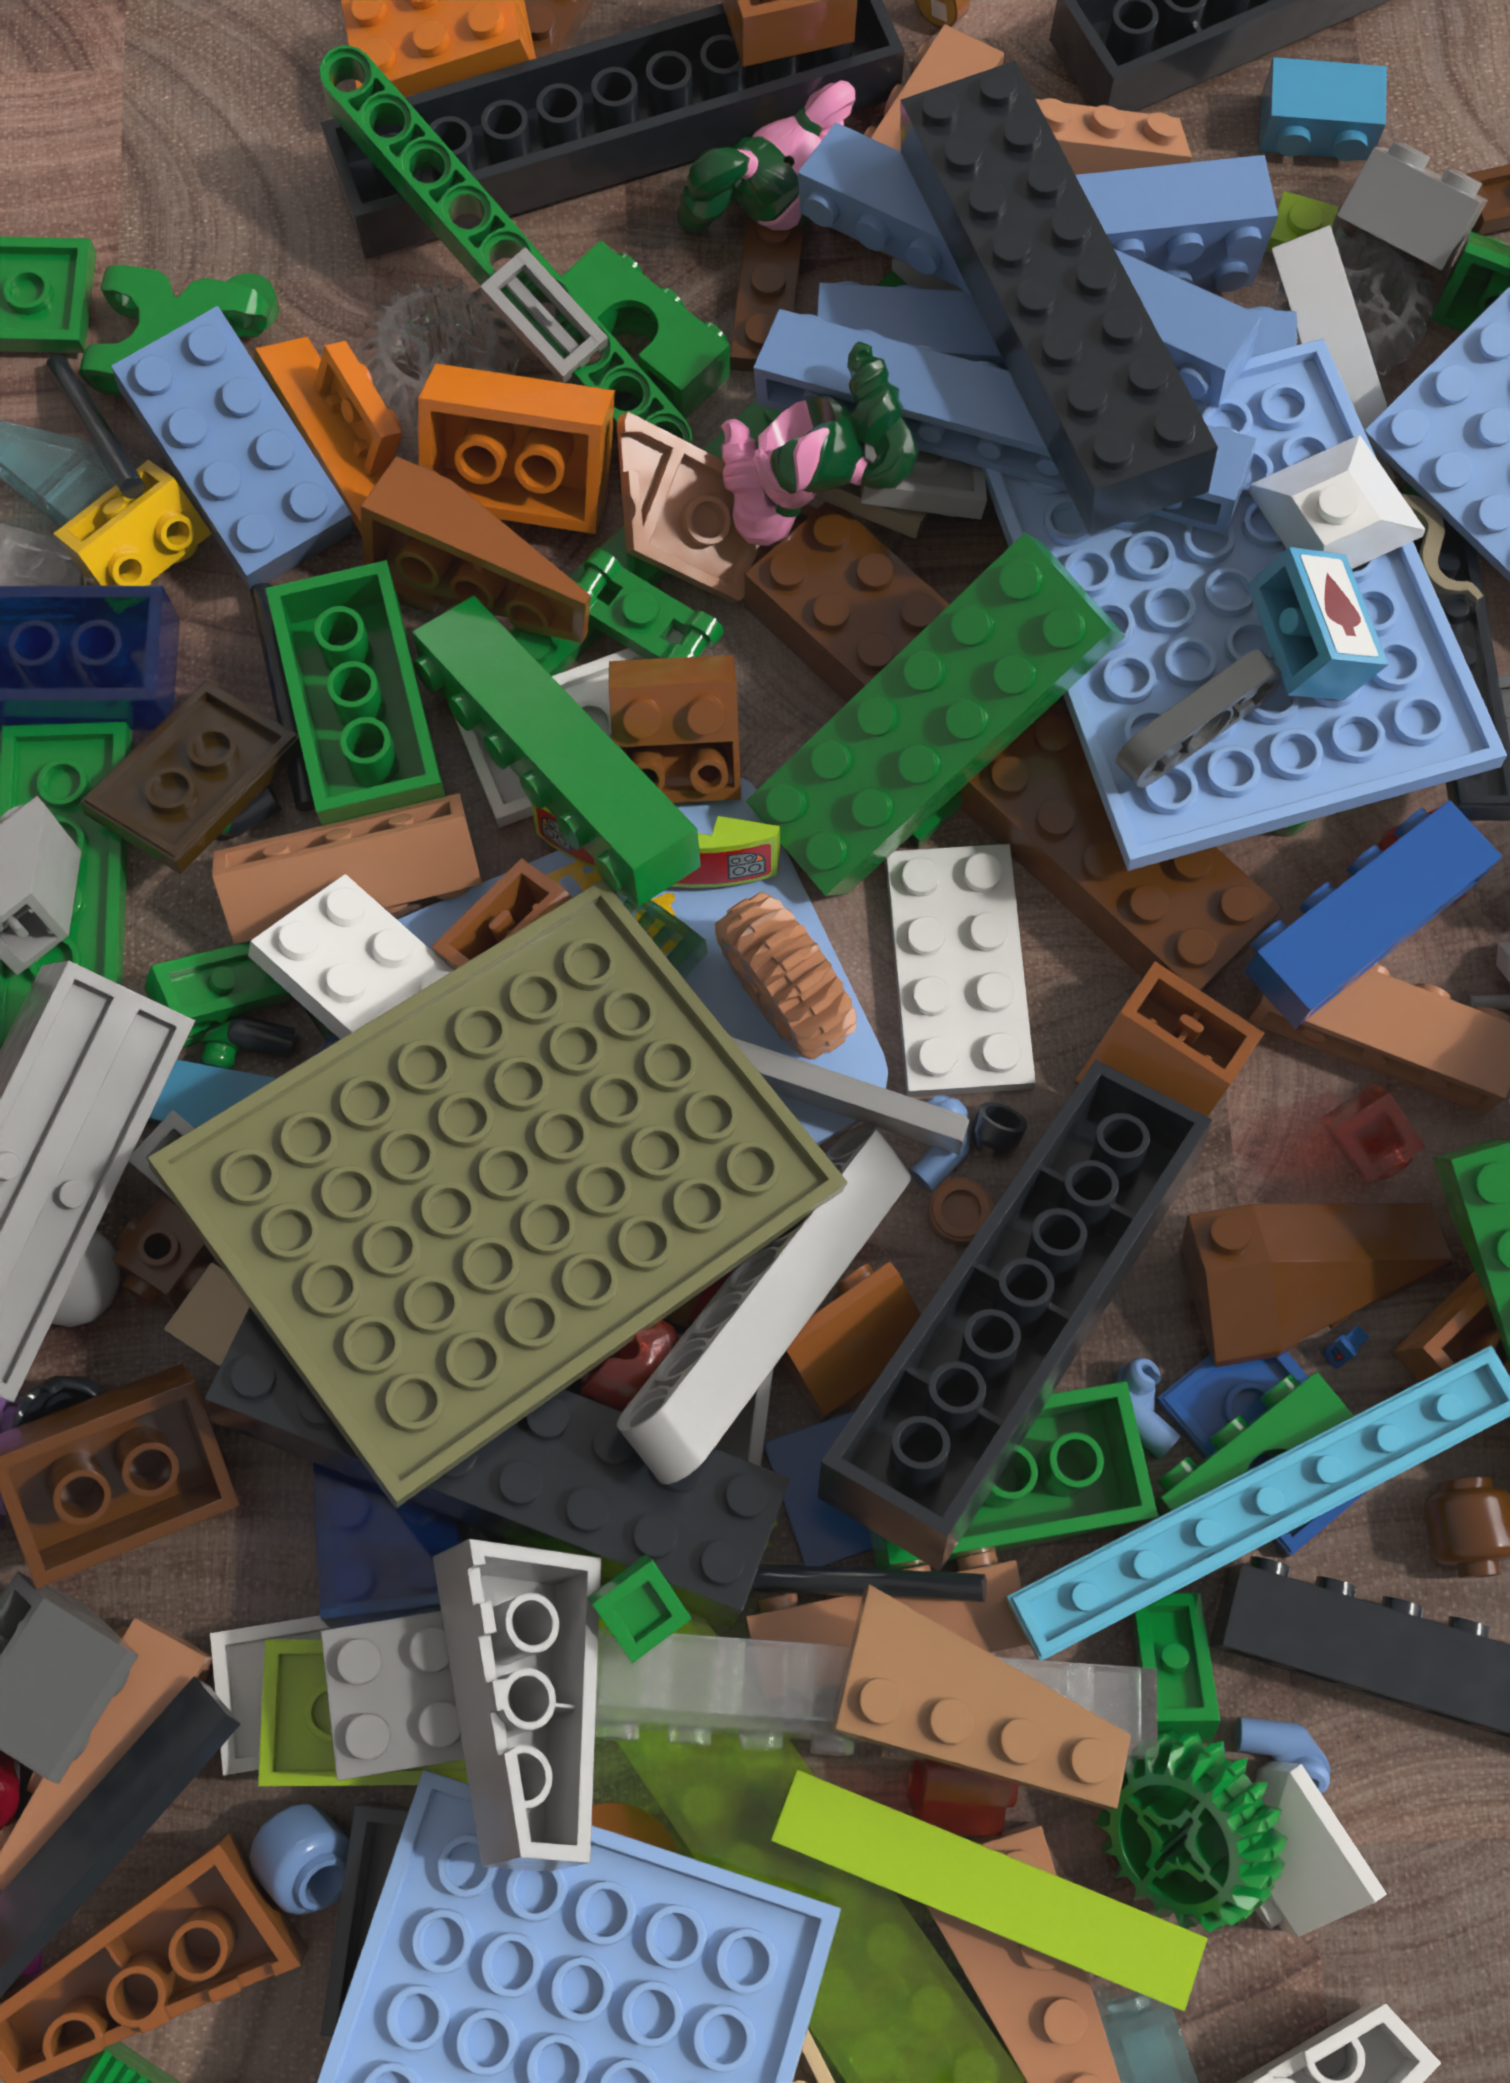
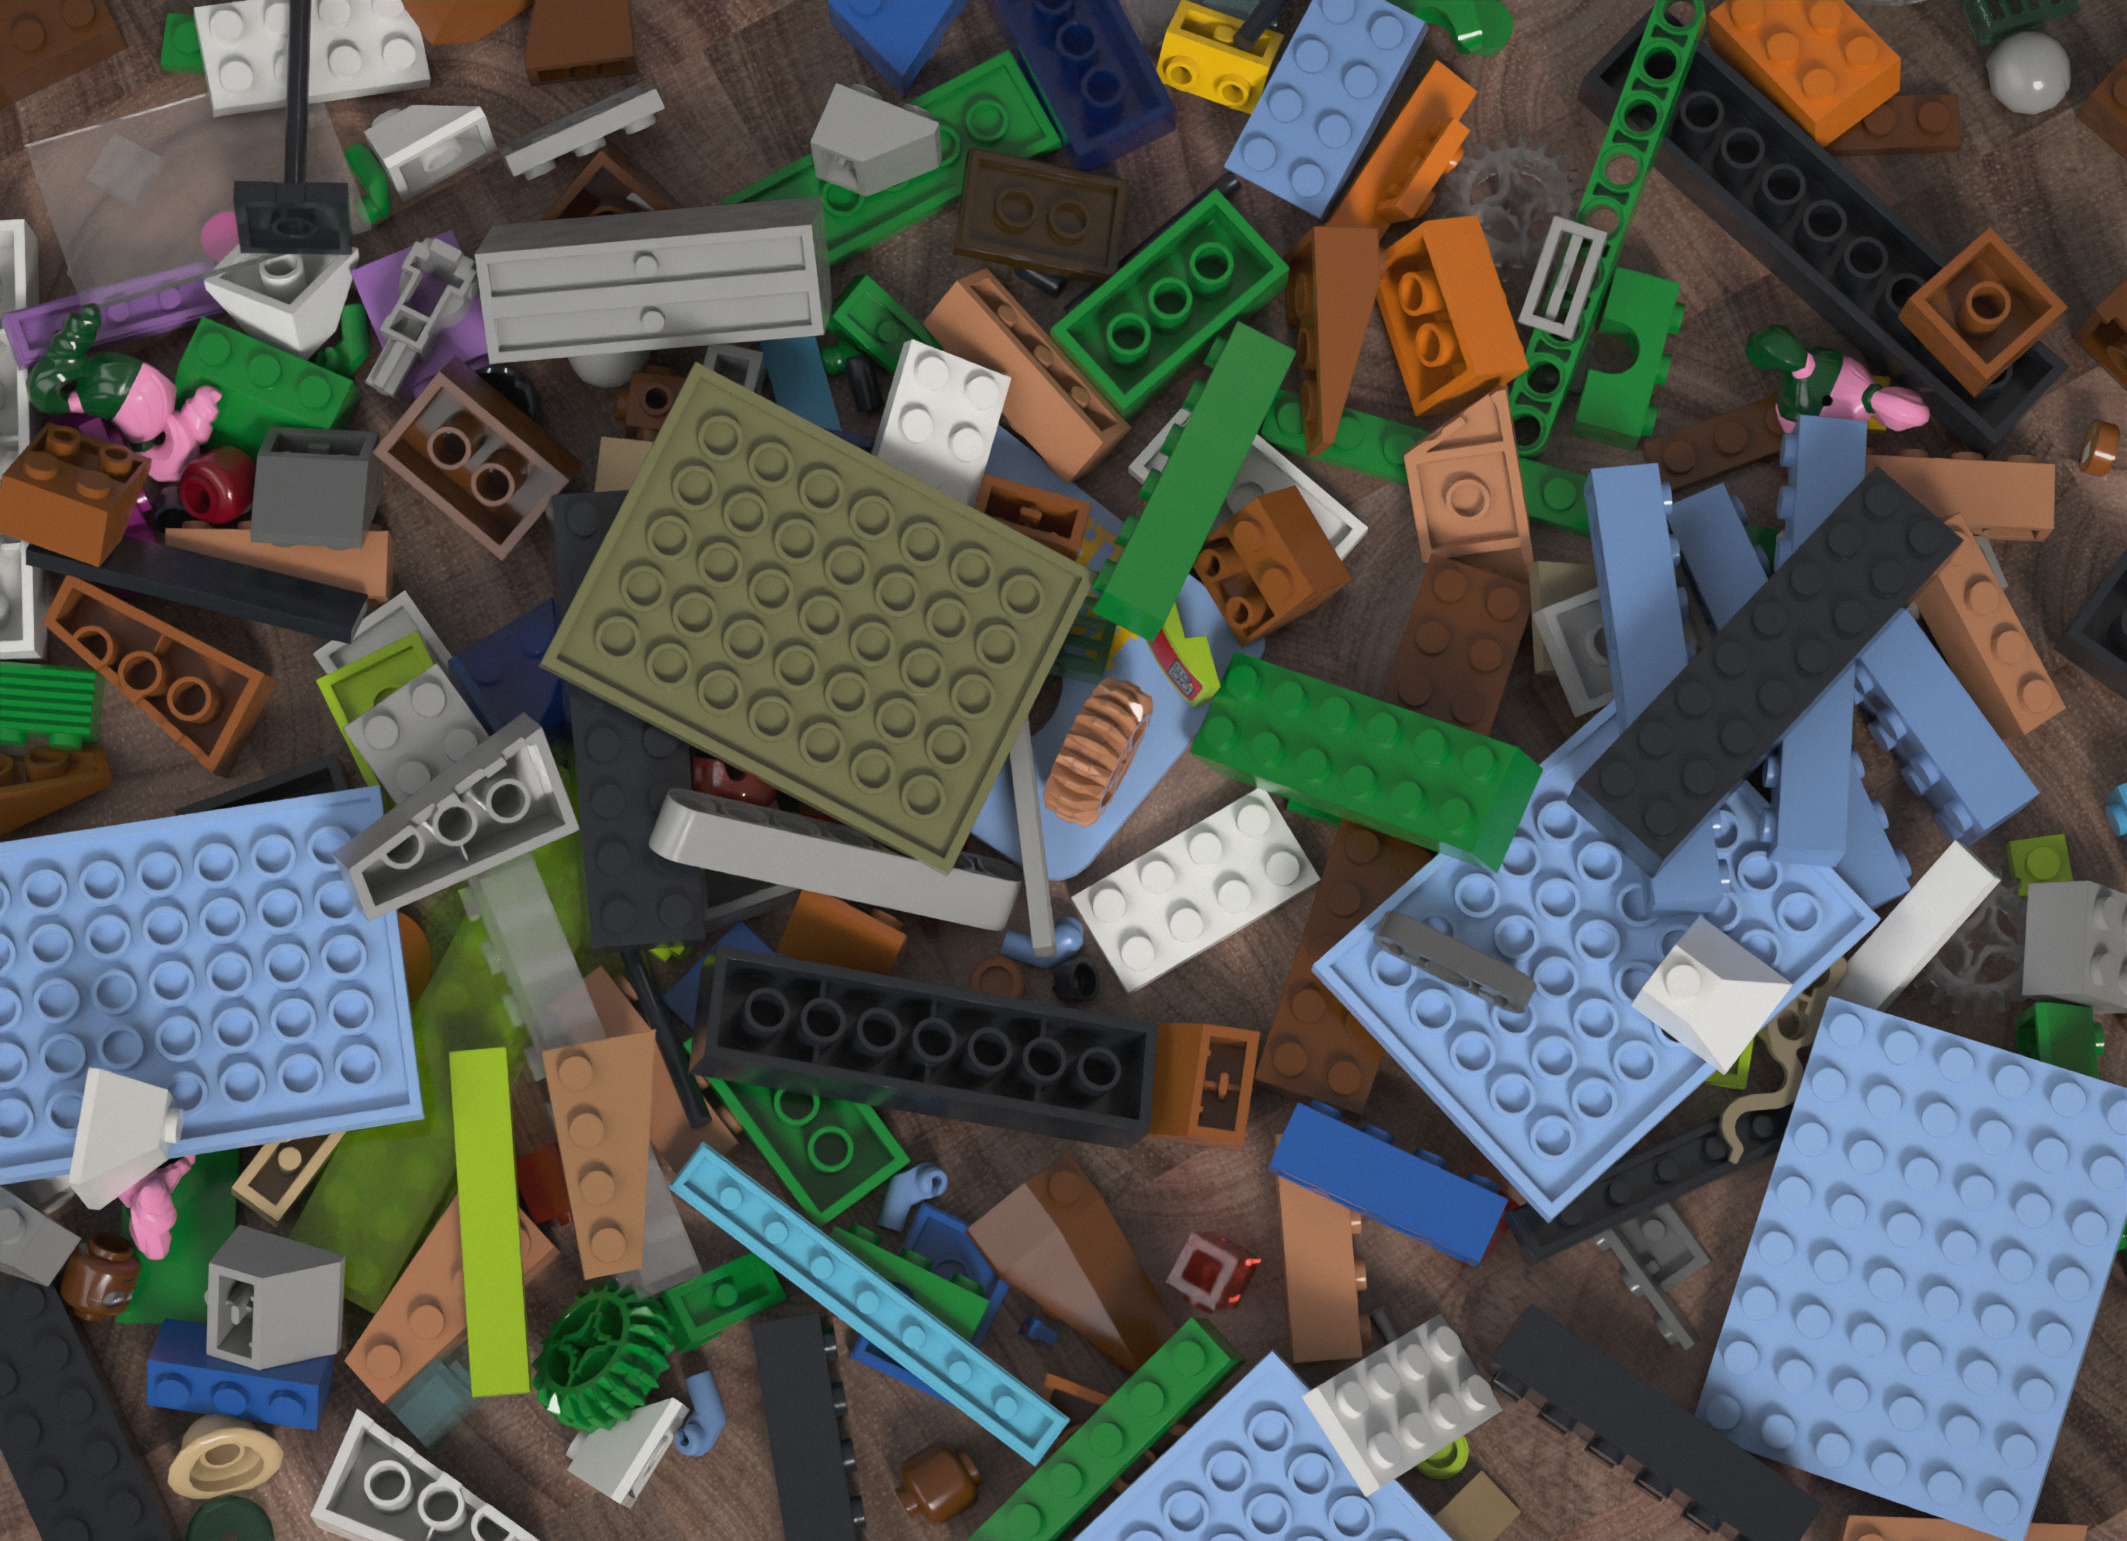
camera: 65 degrees right, 5 degrees up
medium blue head [249,1803,349,1915] -> none
green plate [574,548,724,659] -> none
green plate [587,1554,692,1664] -> none
hair [721,341,918,547] -> none
dark azure brick [1247,547,1389,700] -> none

